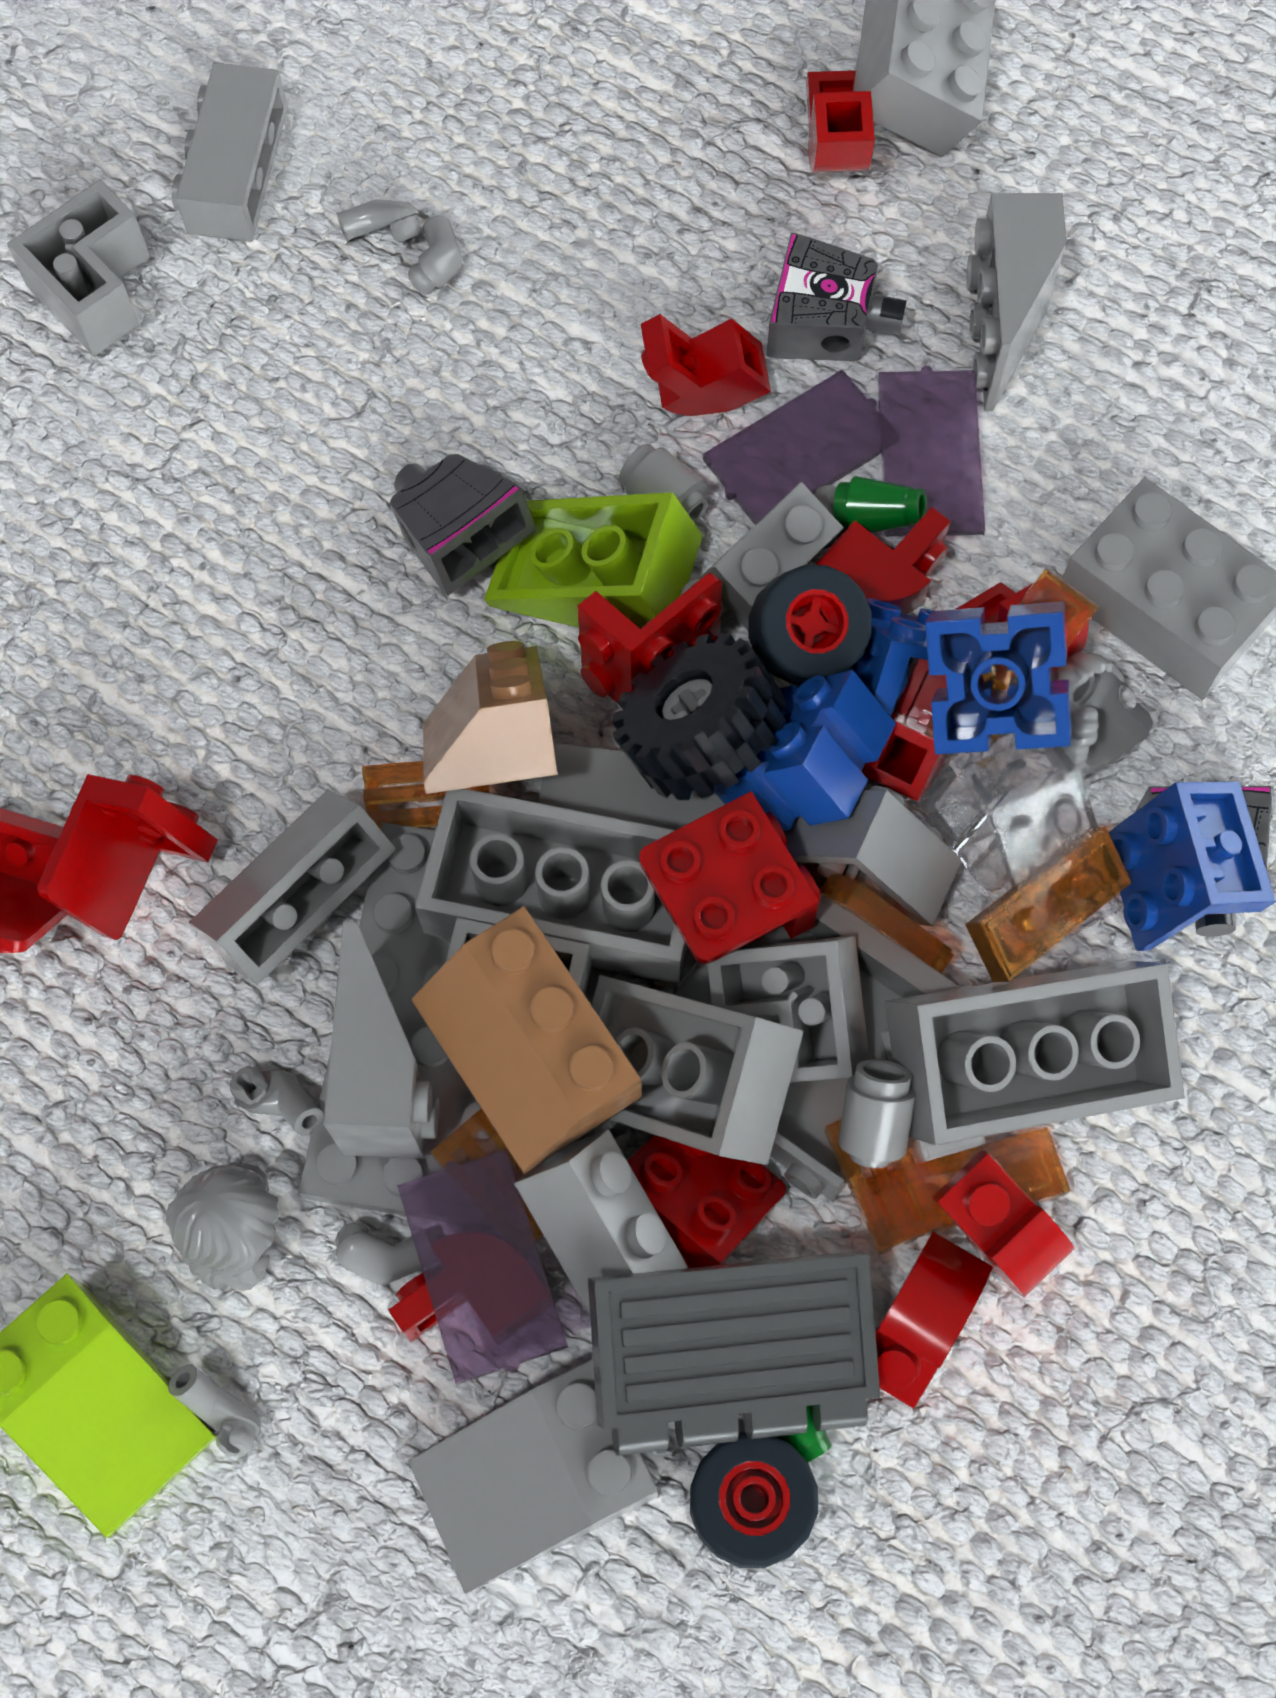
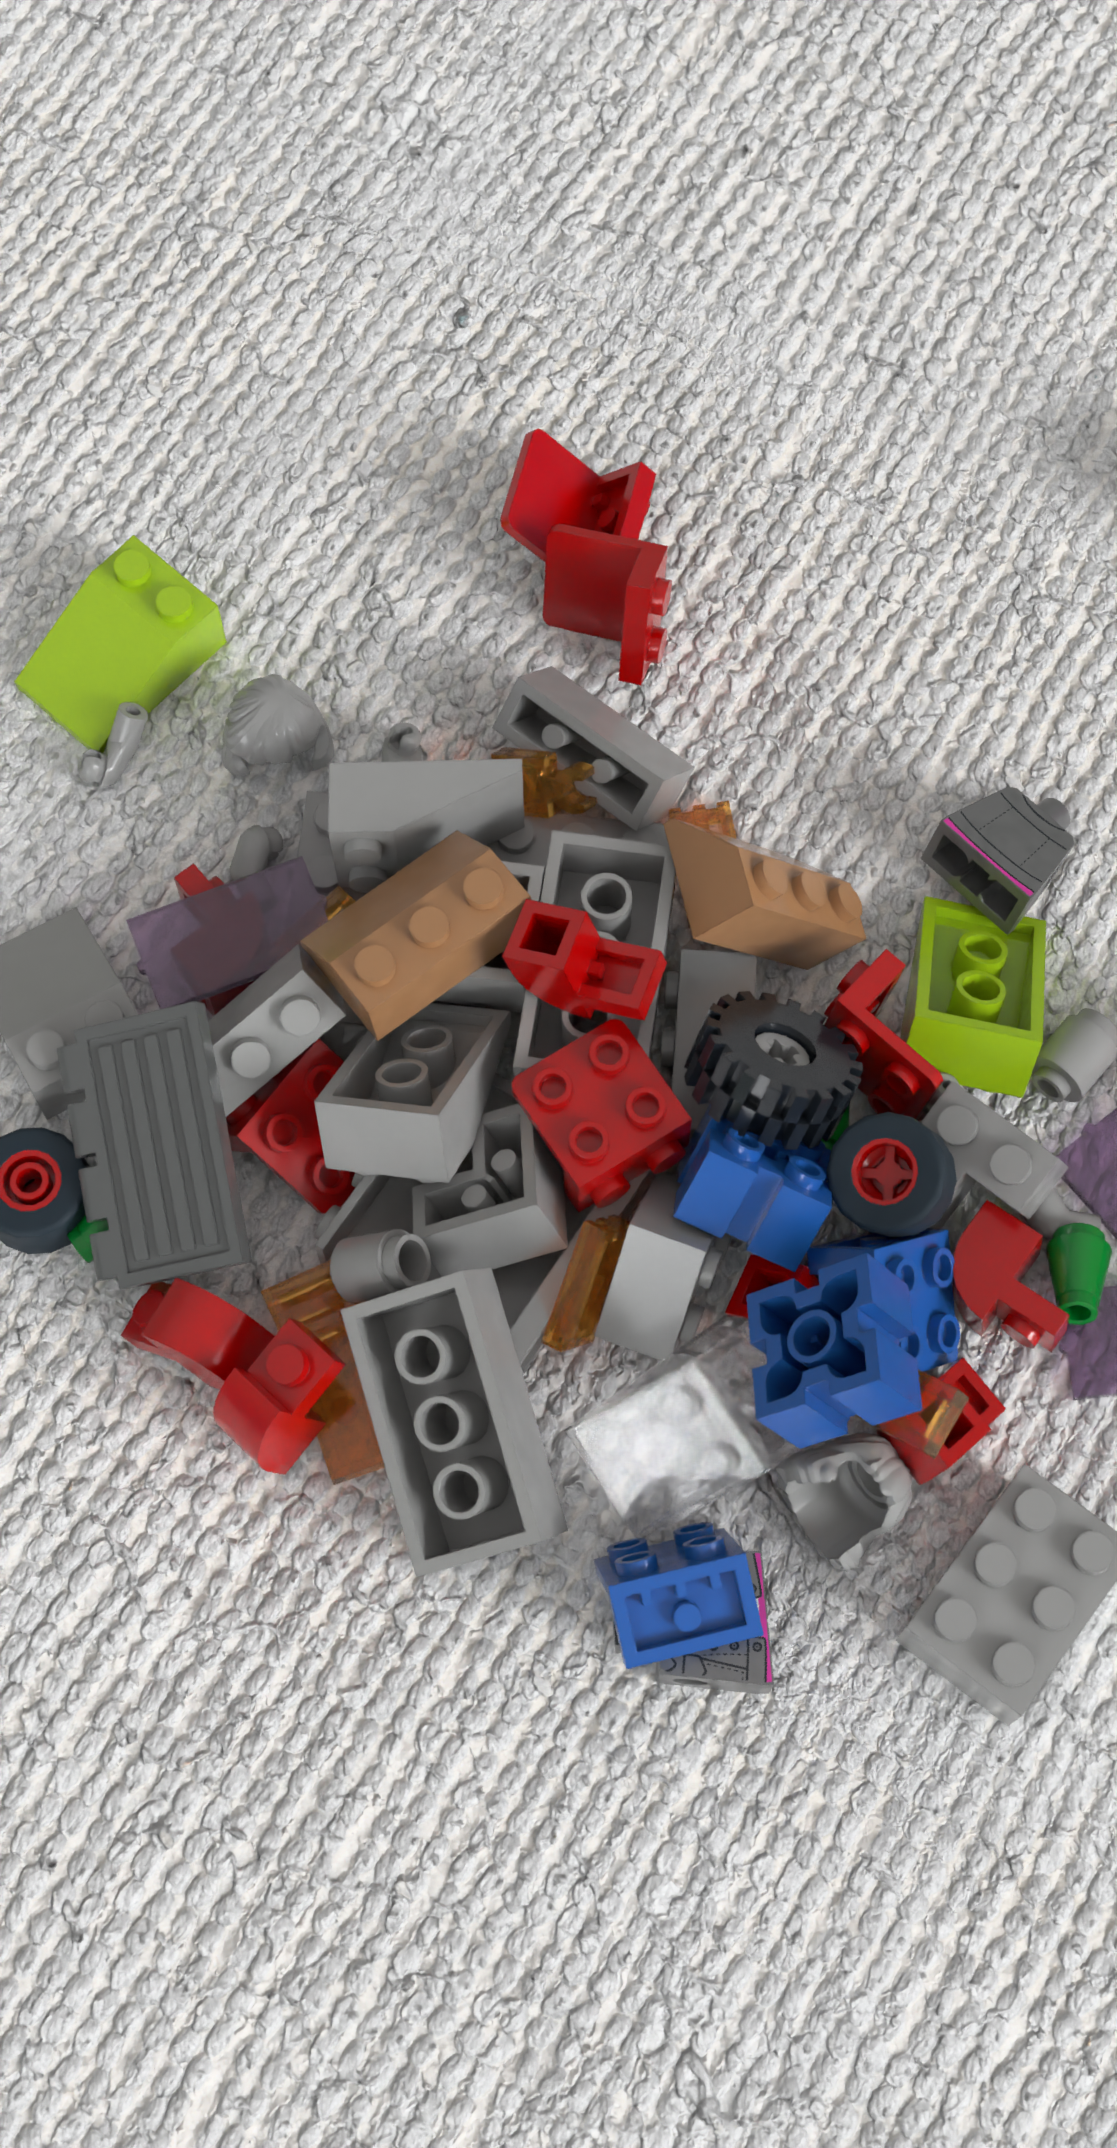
camera: 85 degrees right, 0 degrees up
clear orange tile [965,826,1131,983] -> none
none -> clear orange plate [491,747,597,819]
none -> red brick [502,899,667,1021]

